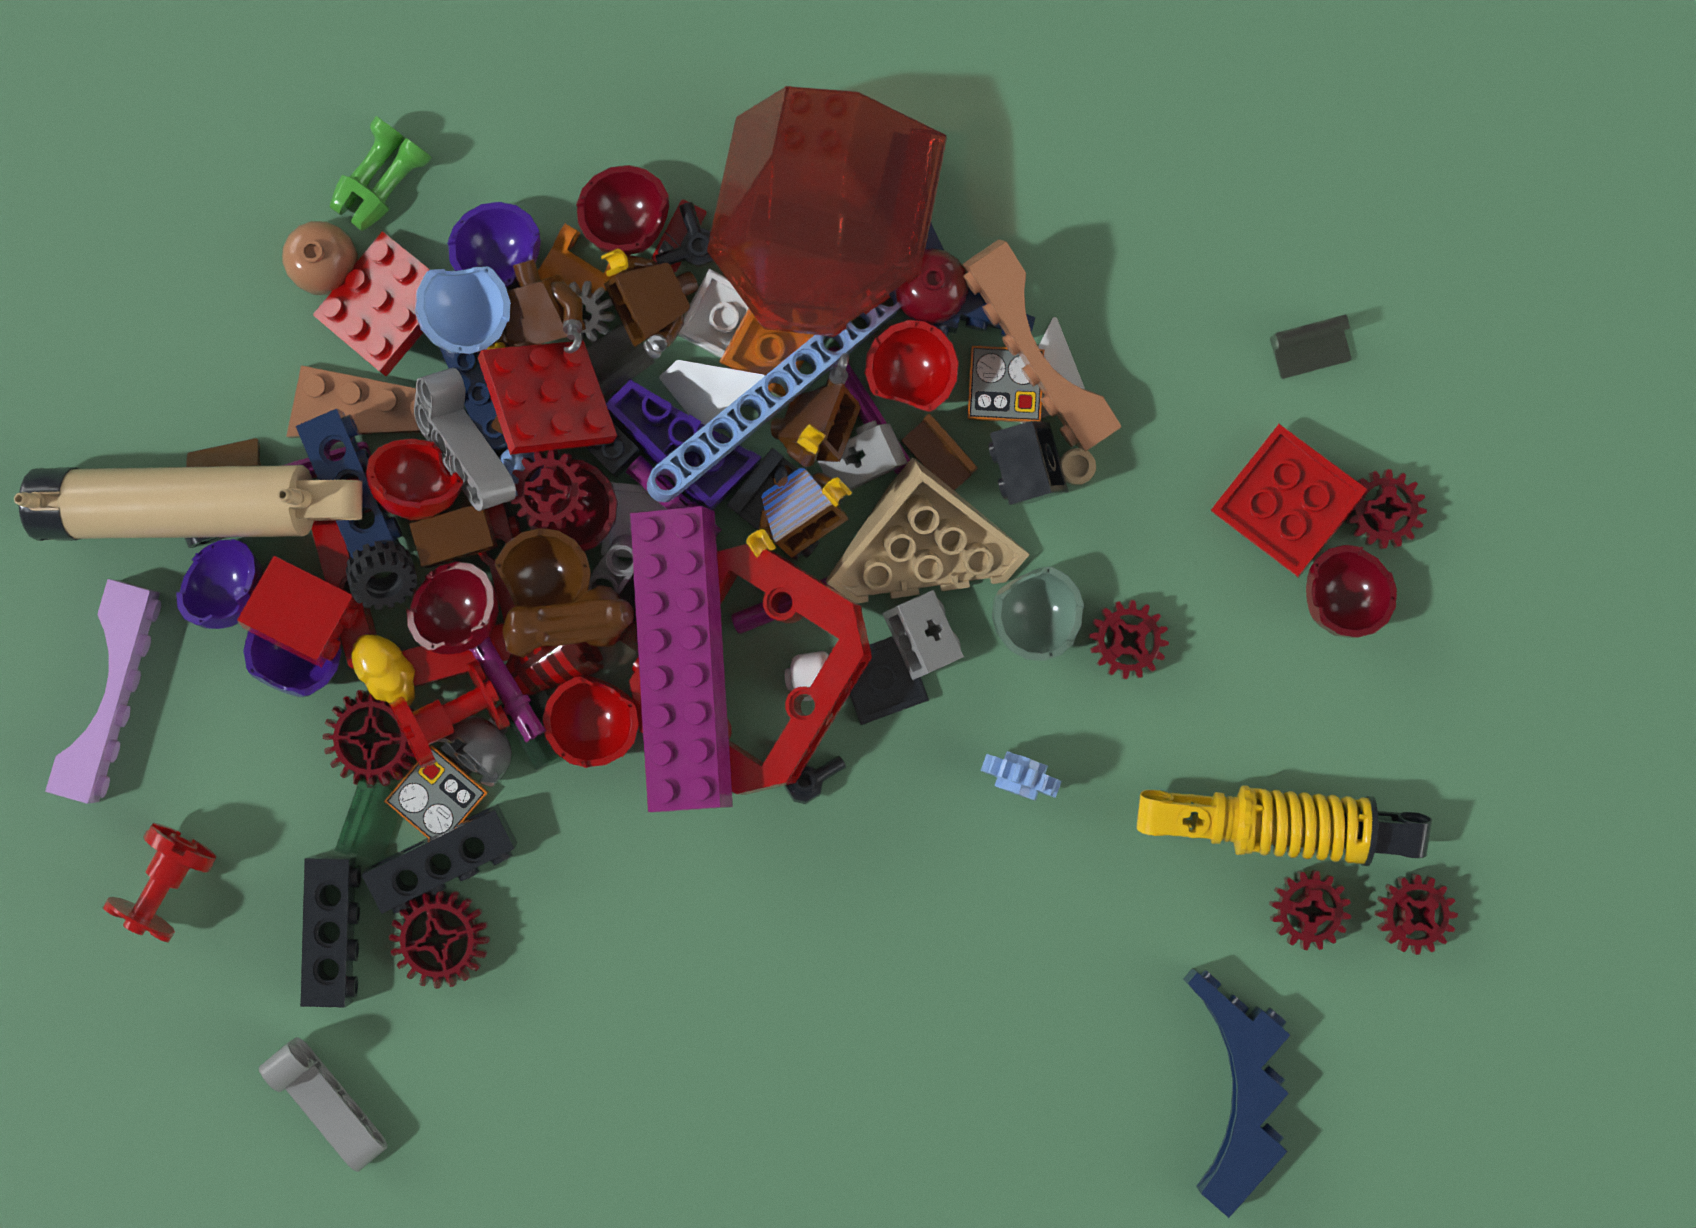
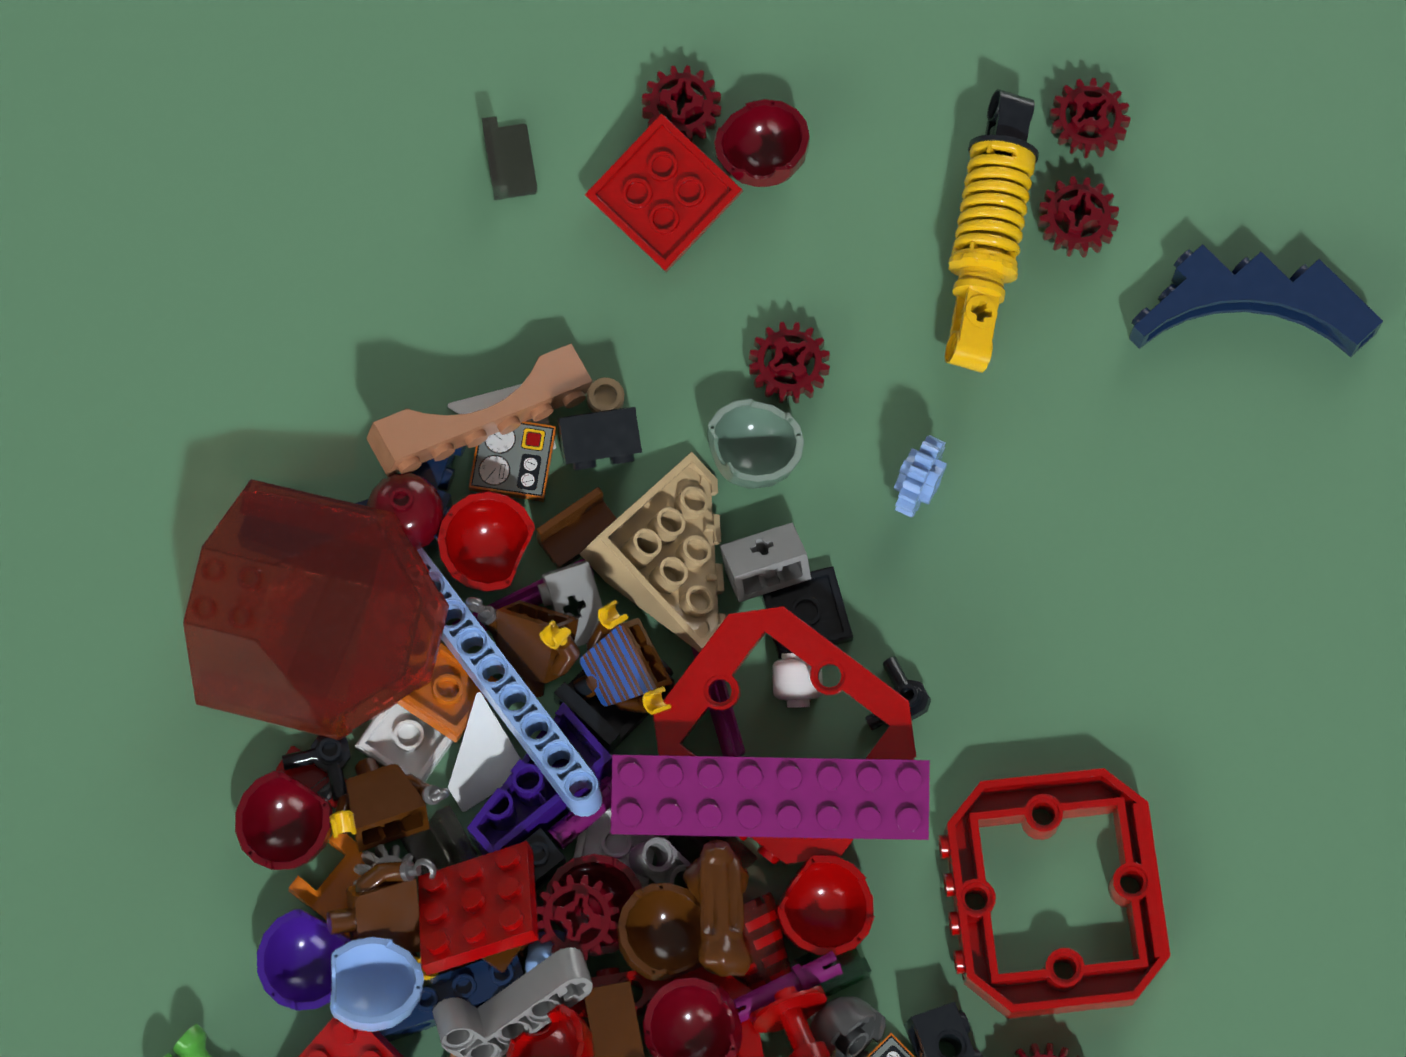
camera: 90 degrees left, 15 degrees down
none -> red panel [939,768,1171,1019]

